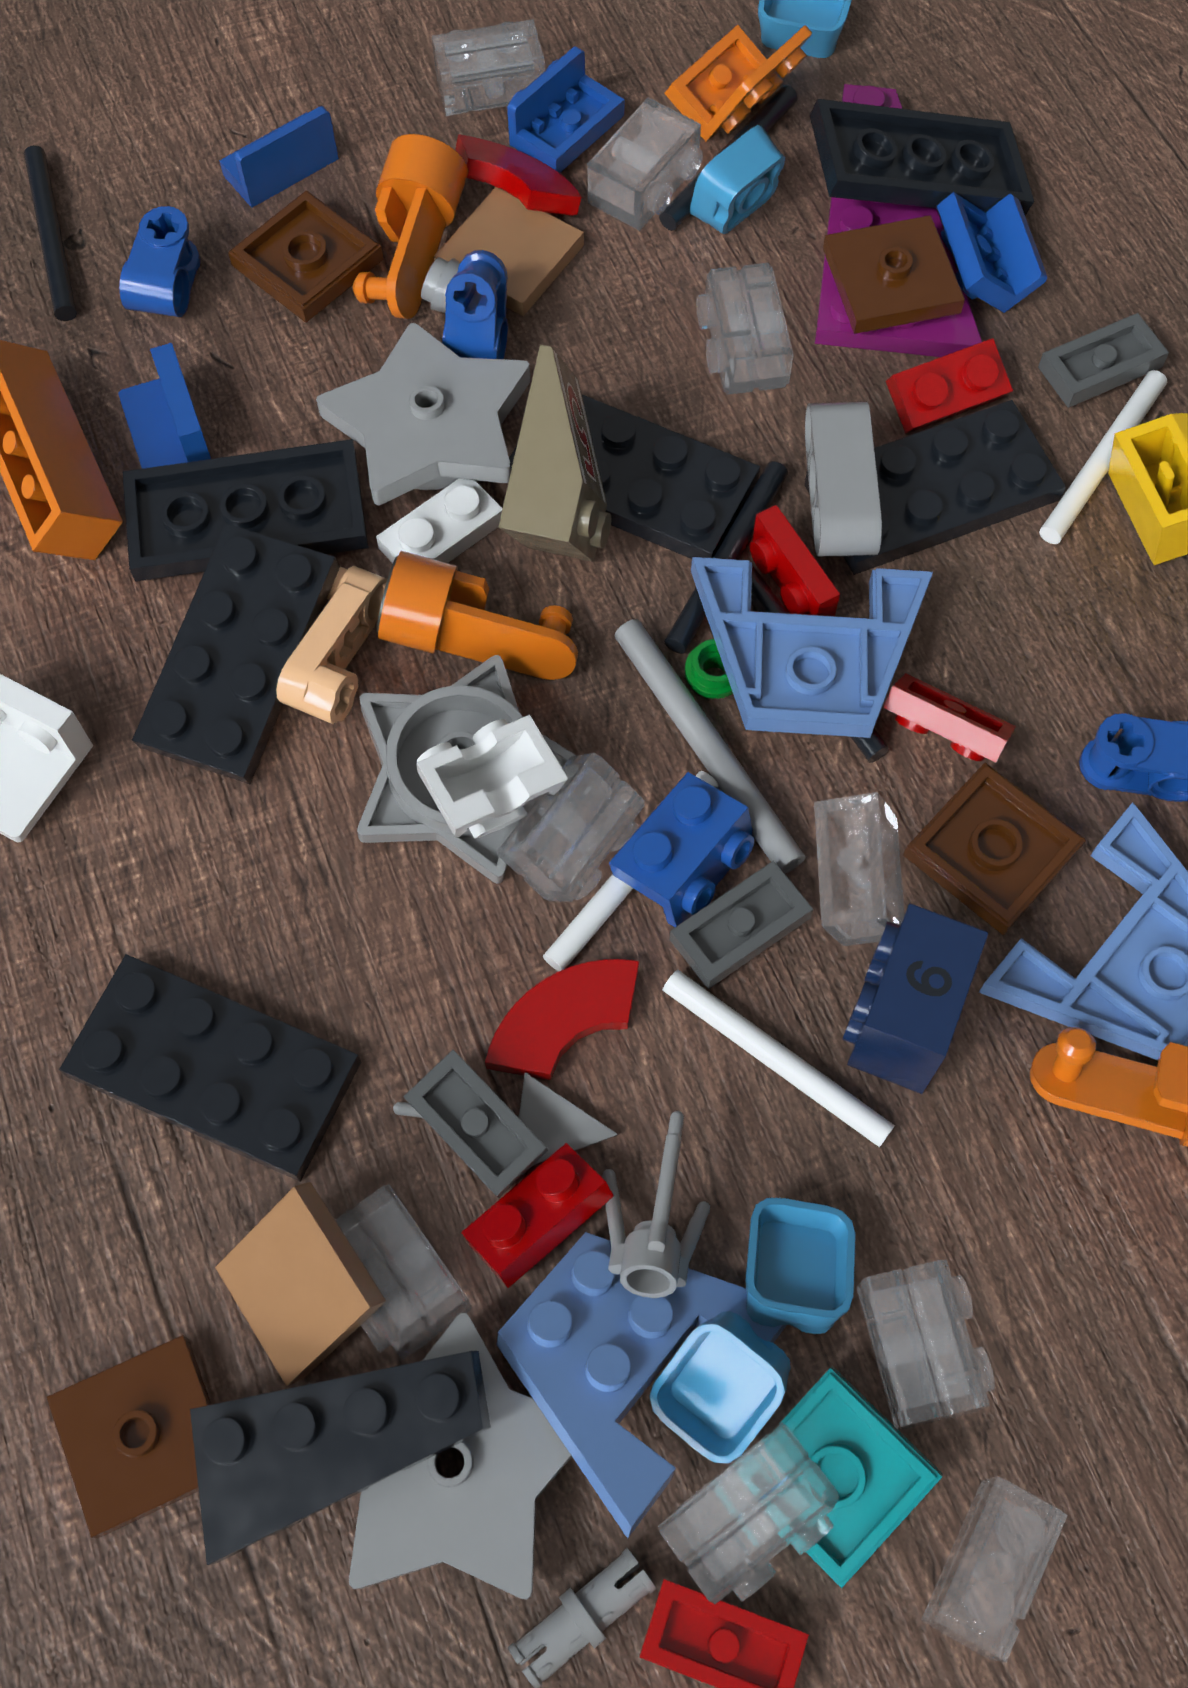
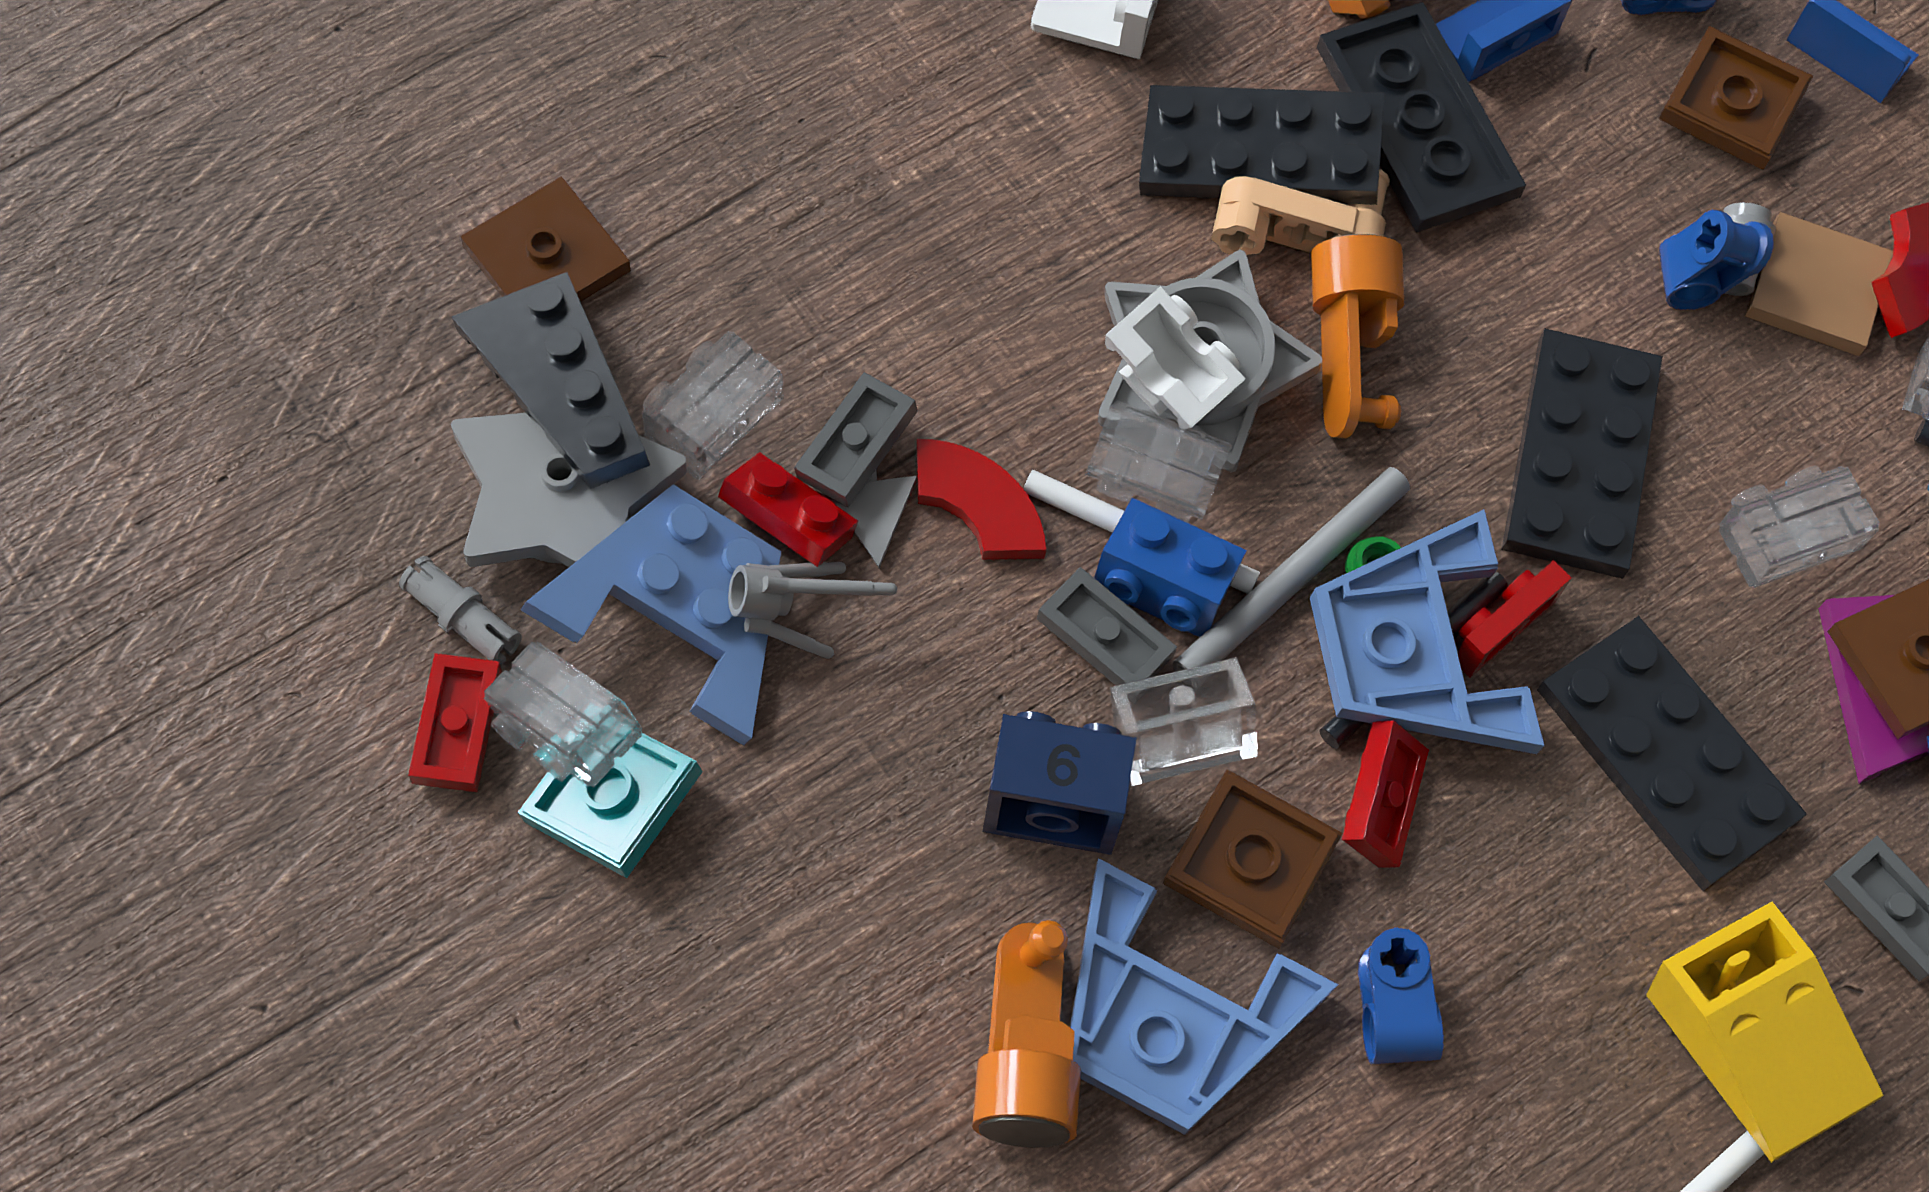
camera: 70 degrees right, 0 degrees up
black plate [59,954,361,1182] -> none
medium nougat tile [215,1182,386,1386] -> none
light grey plate [316,323,531,505] -> none
orange piece [353,134,468,319] -> none
white plate [376,478,502,564] -> none
dark tan slope [498,344,611,562] -> none
dark azure piece [649,1311,791,1463] -> none
white bar [663,970,895,1148] -> none
black bar [664,461,788,654] -> none
dark azure piece [745,1198,856,1334] -> none
light grey beam [805,402,882,556] -> none
clear brick [856,1260,995,1430] -> none
red plate [886,338,1013,434] -> none
clear brick [921,1476,1068,1663] -> none
white bar [1039,370,1167,544] -> none

